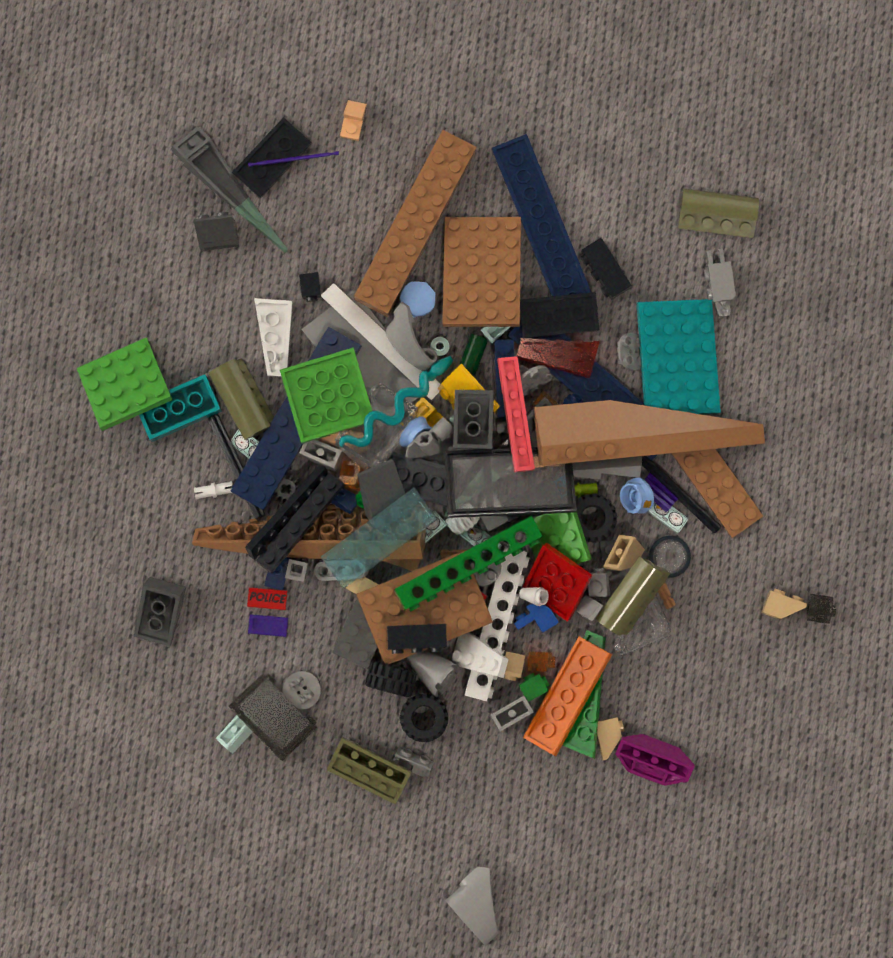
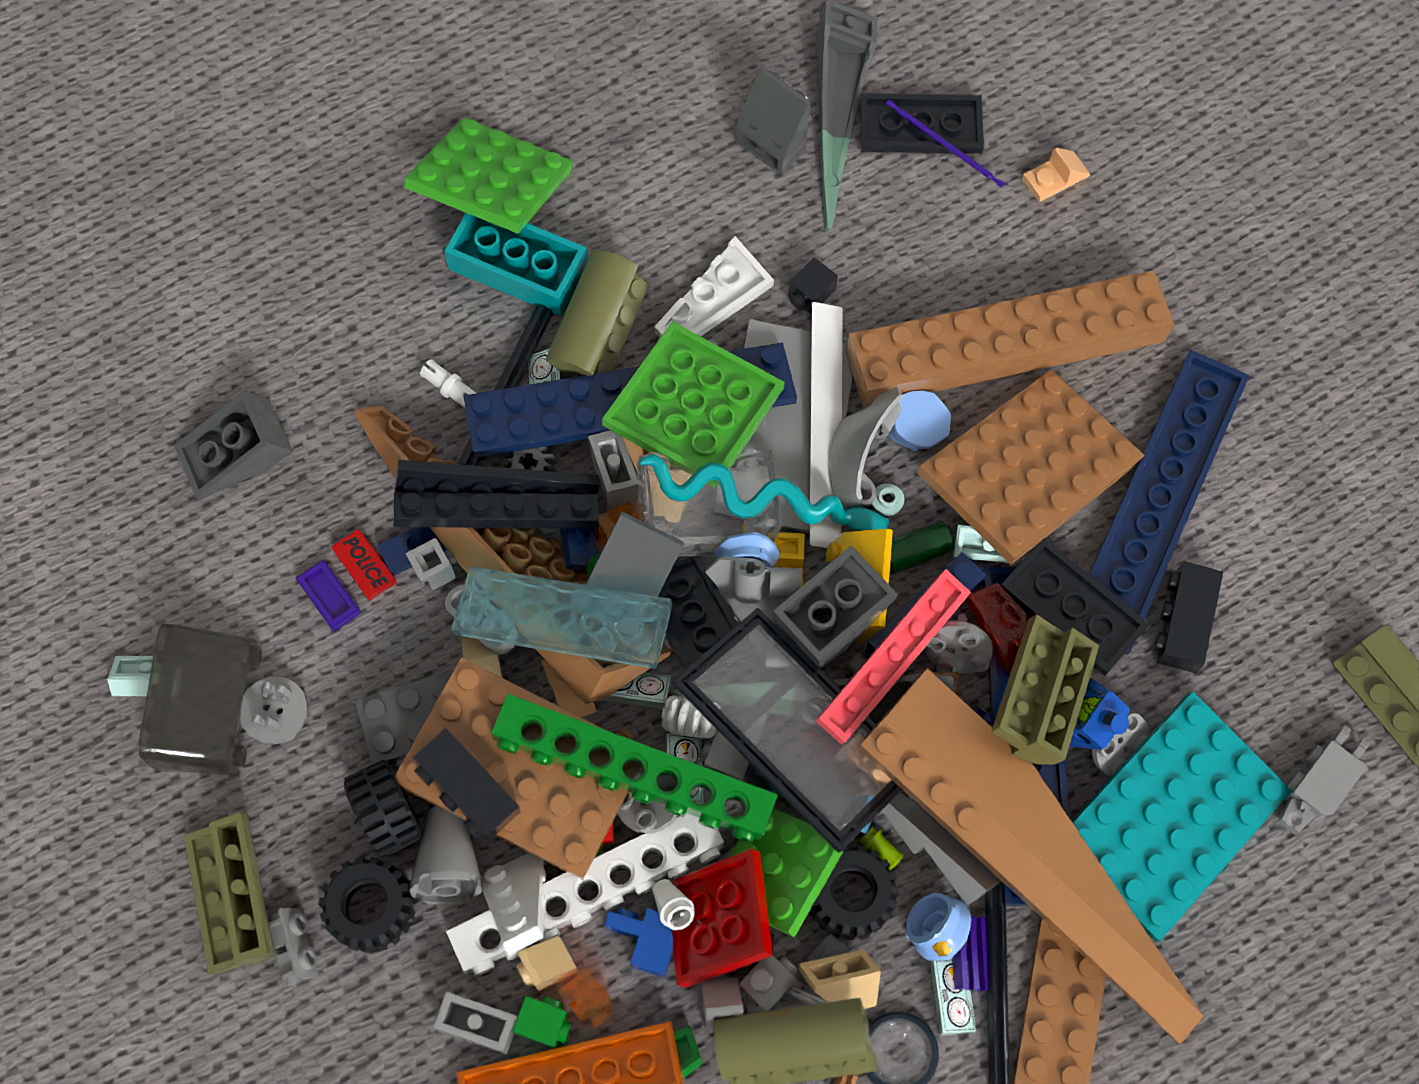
camera: 45 degrees right, 15 degrees down
none -> olive brick [991,614,1100,765]
none -> blue torso [1069,678,1130,750]

